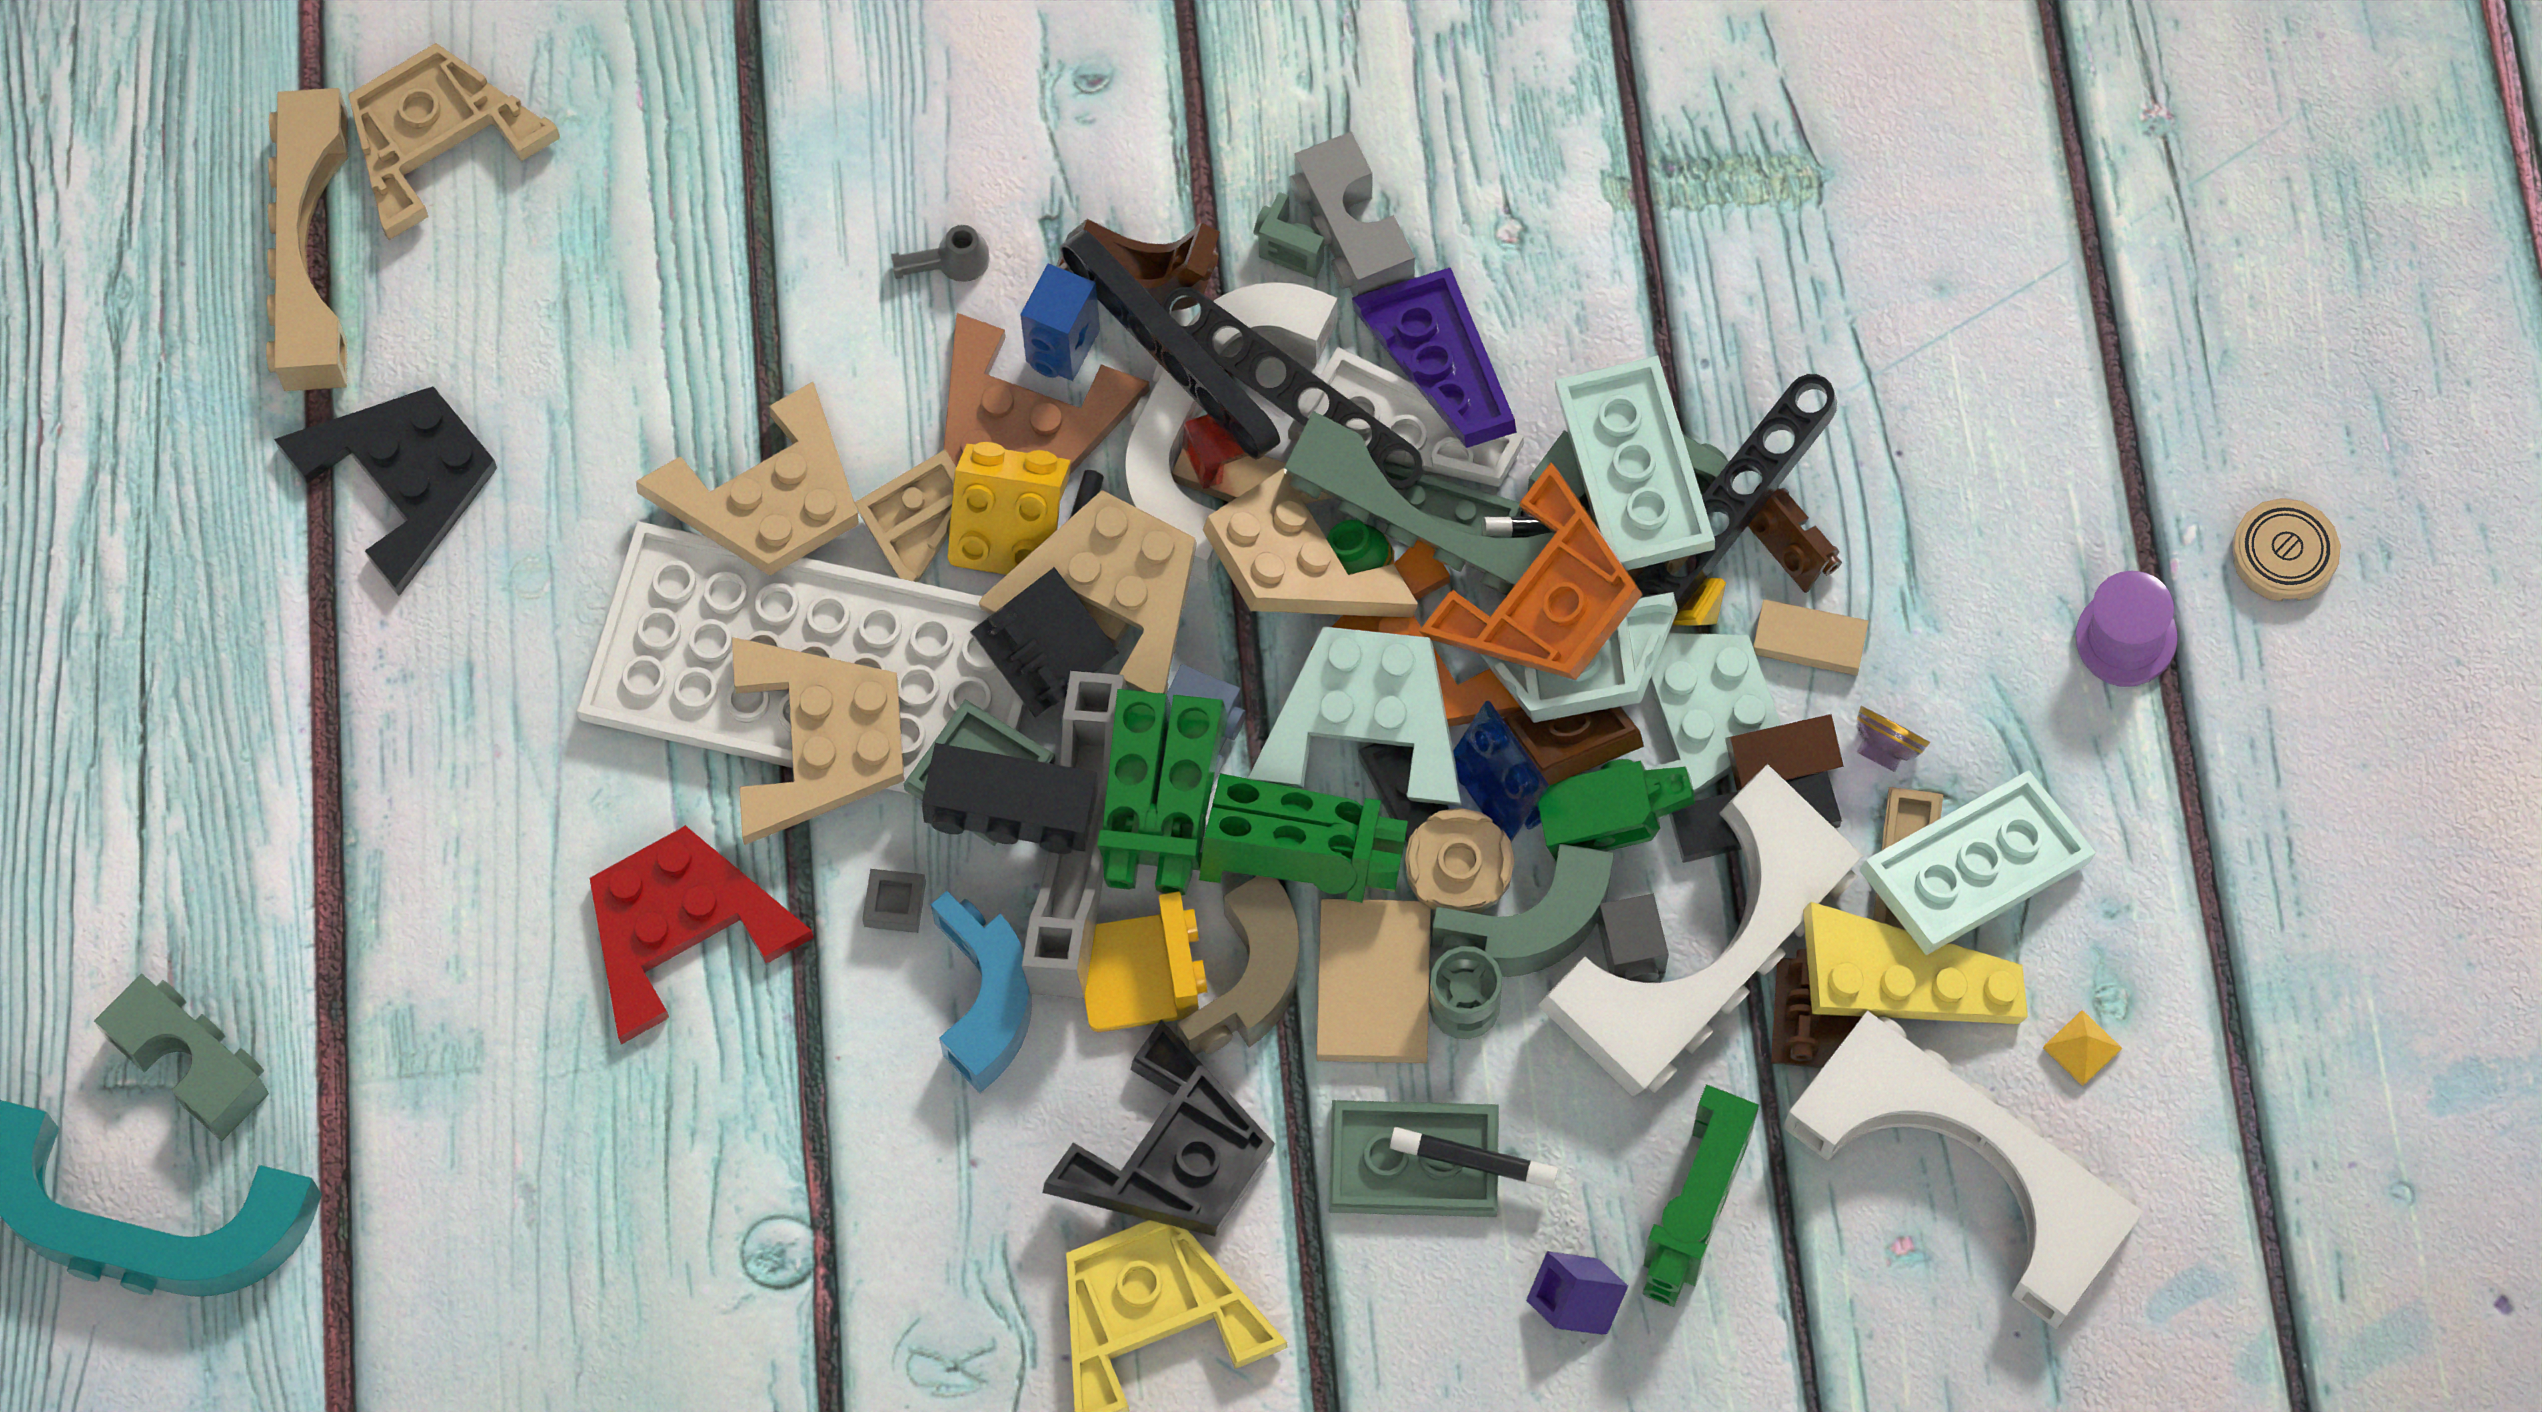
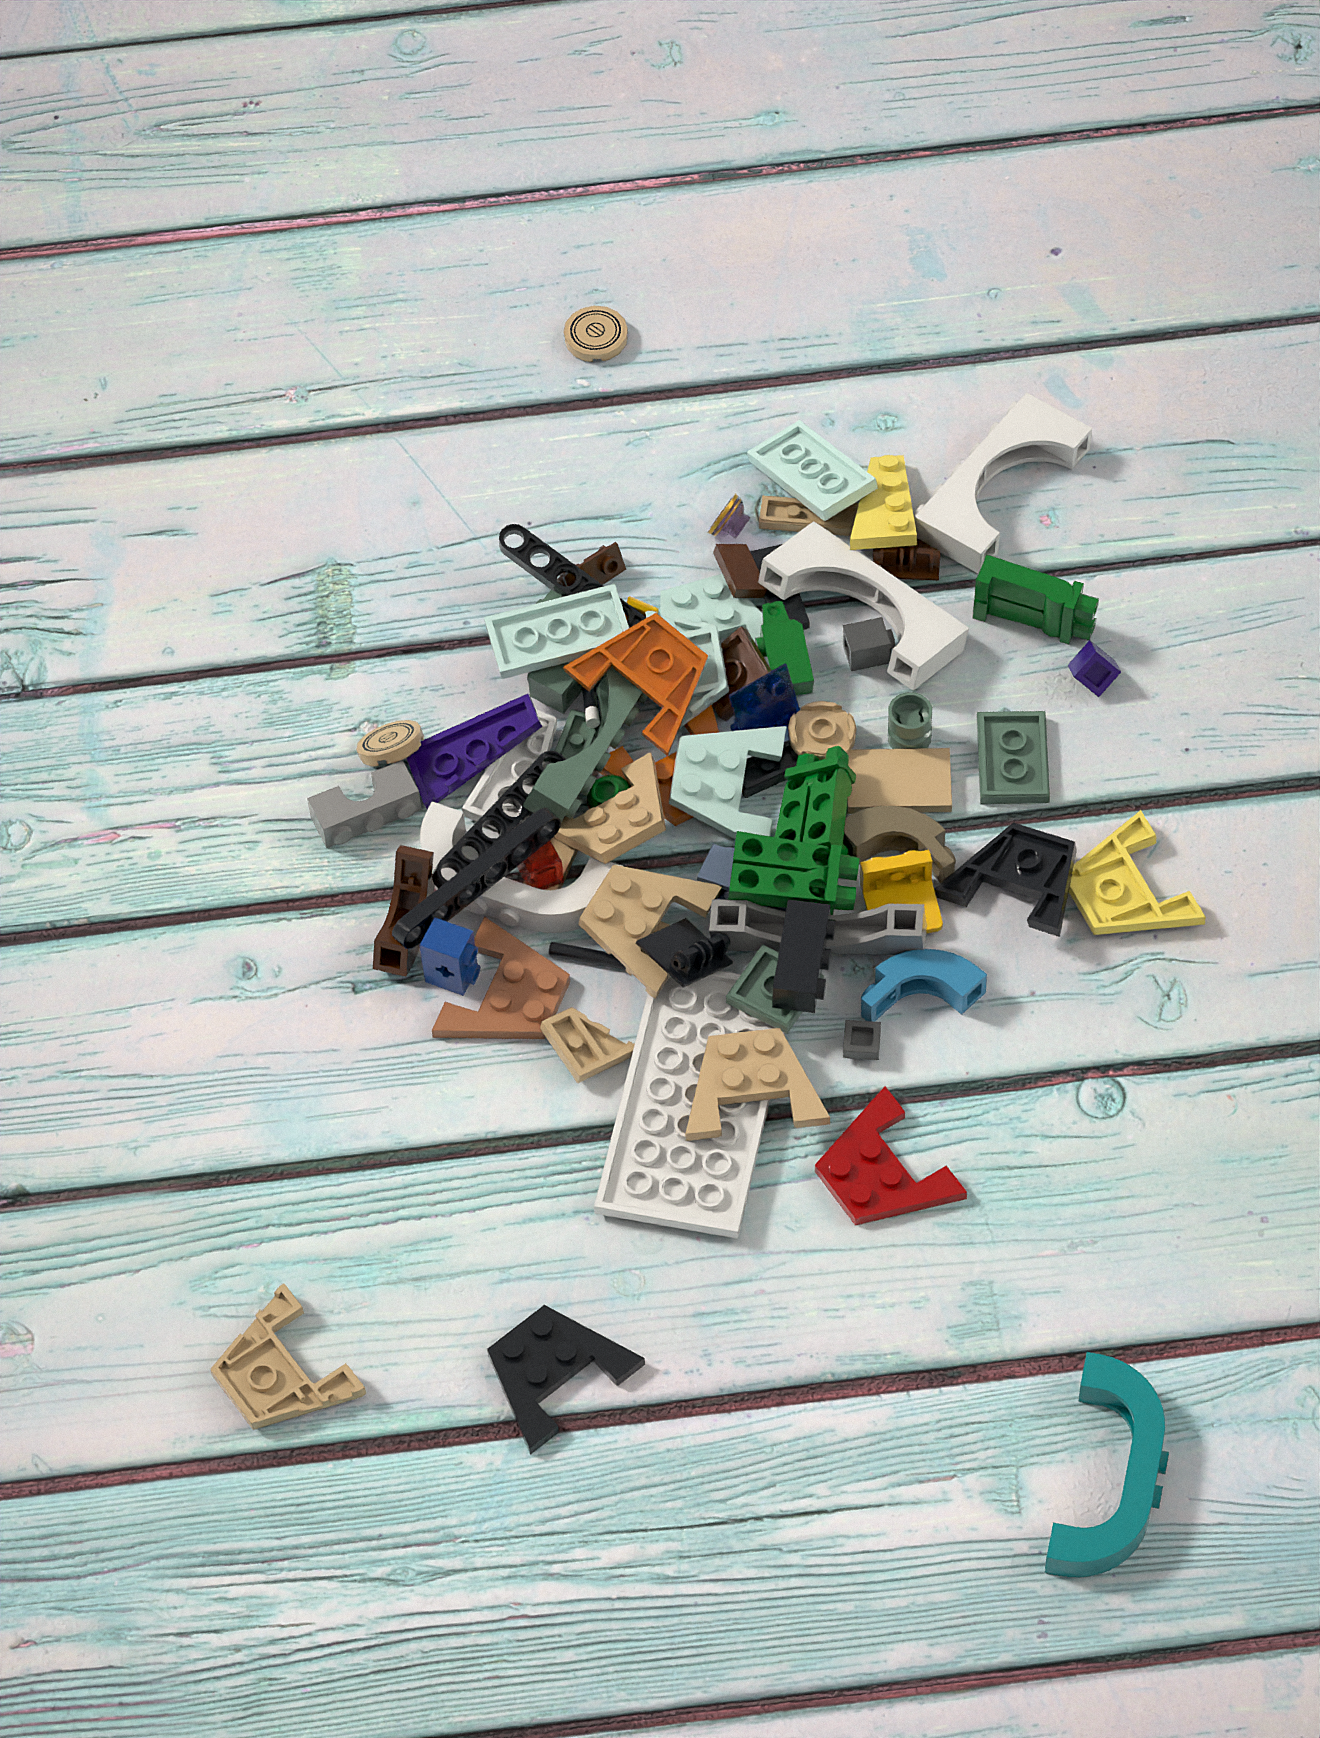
camera: 90 degrees left, 10 degrees down
sand green arch [94,973,269,1141] -> none
tan arch [266,88,348,391] -> none
tan wing [636,382,859,576] -> none
dark grey bar [891,225,990,282] -> none
yellow bracket [947,442,1071,575] -> none
sand green bracket [1254,192,1324,279] -> none
black bar [1390,1127,1559,1189] -> none
sand green arch [1432,844,1614,977] -> none
tan tile [1753,599,1869,676] -> none
yellow slope [2043,1010,2122,1086] -> none
medium lavender piece [2075,571,2178,687] -> none
none -> tan tile [356,720,425,766]

